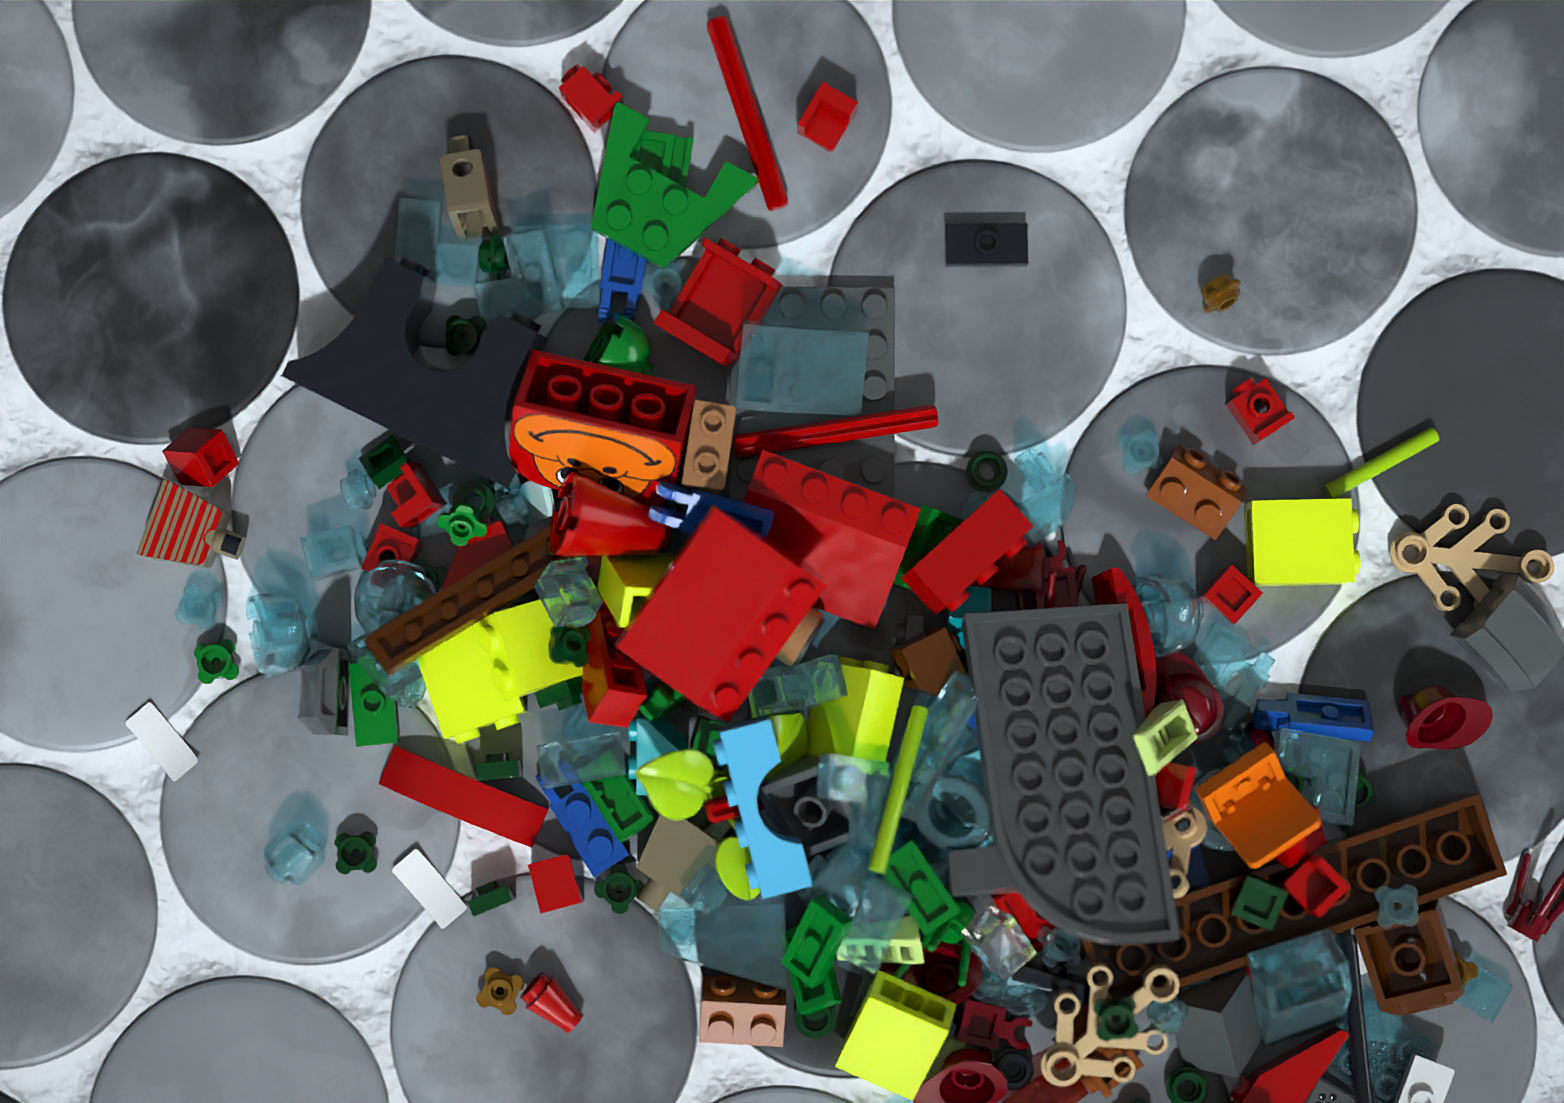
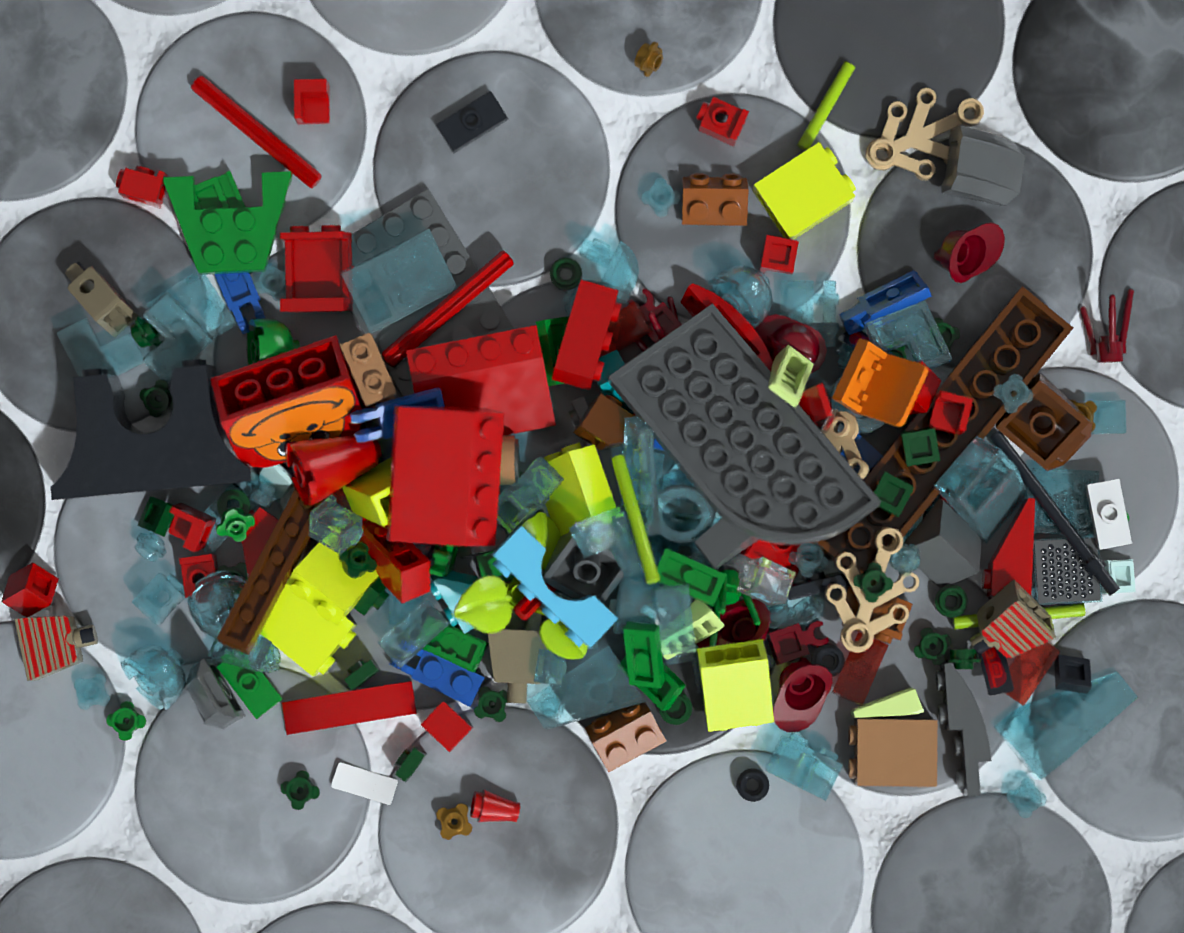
camera: 25 degrees left, 0 degrees up
white sticker [125,702,199,782] -> none
clear light blue head [263,822,326,885] -> none
none -> dark green plate [873,472,915,517]

